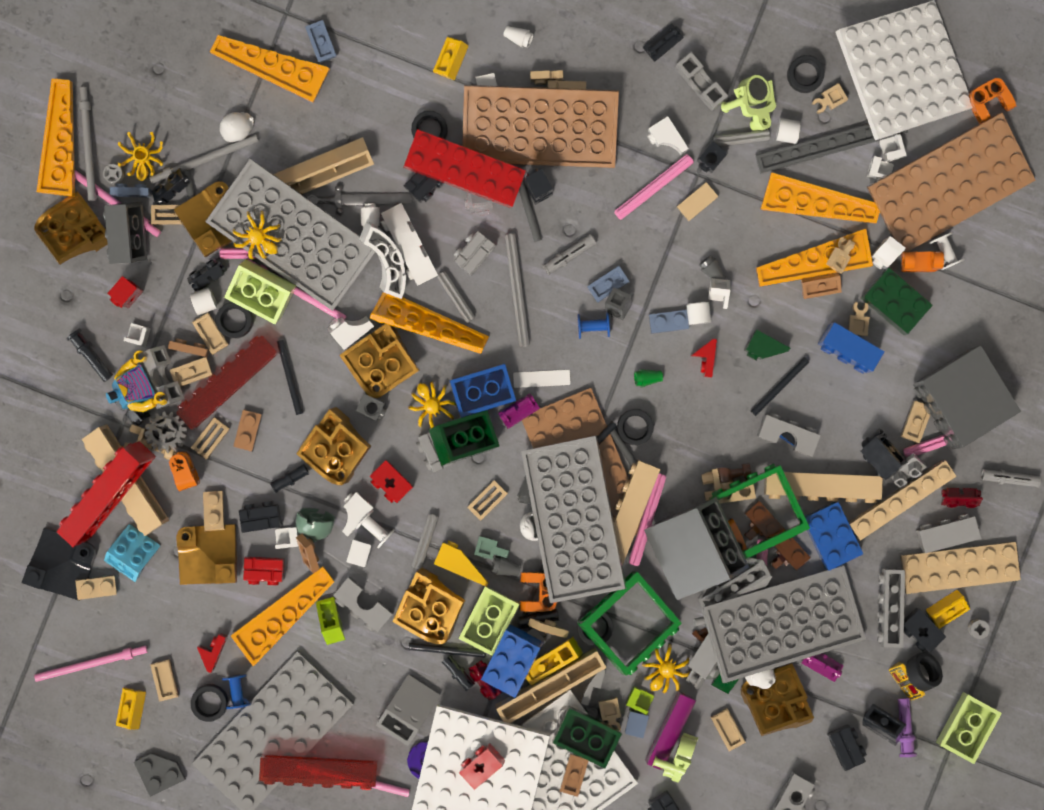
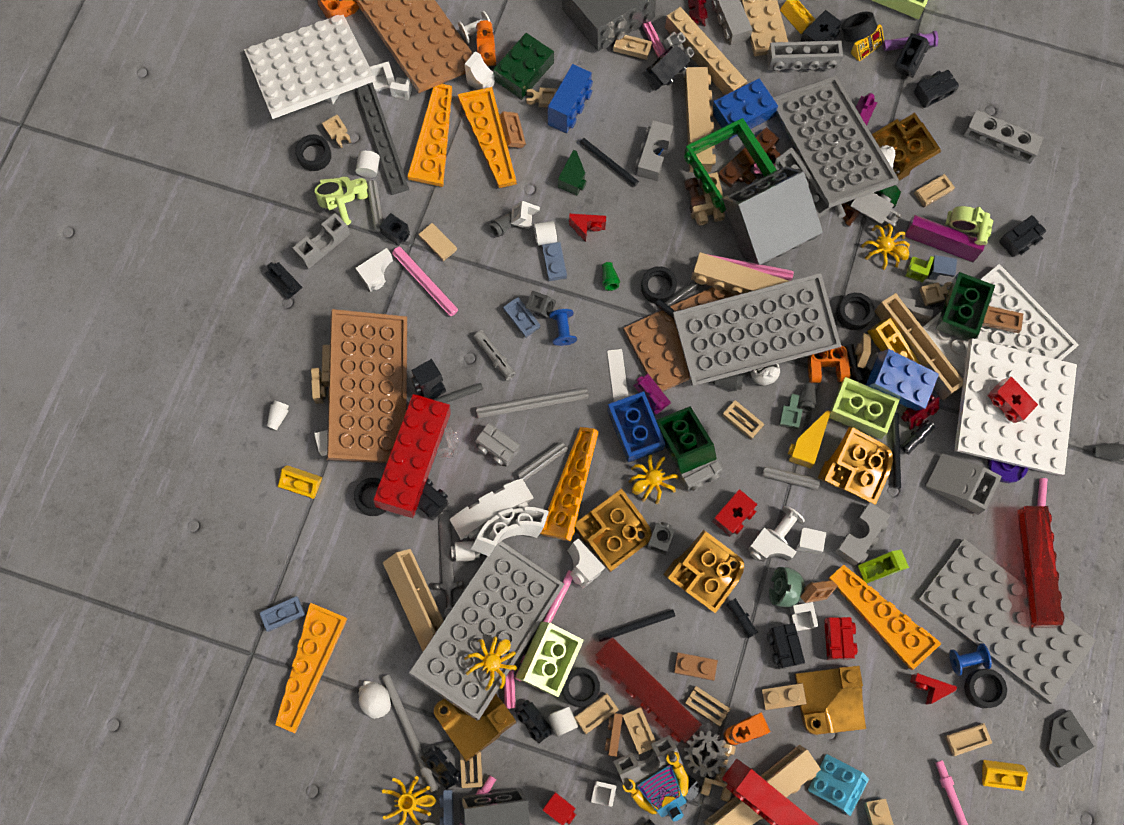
camera: 90 degrees left, 15 degrees down
green window [577,571,682,676] -> none
tan plate [826,237,855,274] -> none

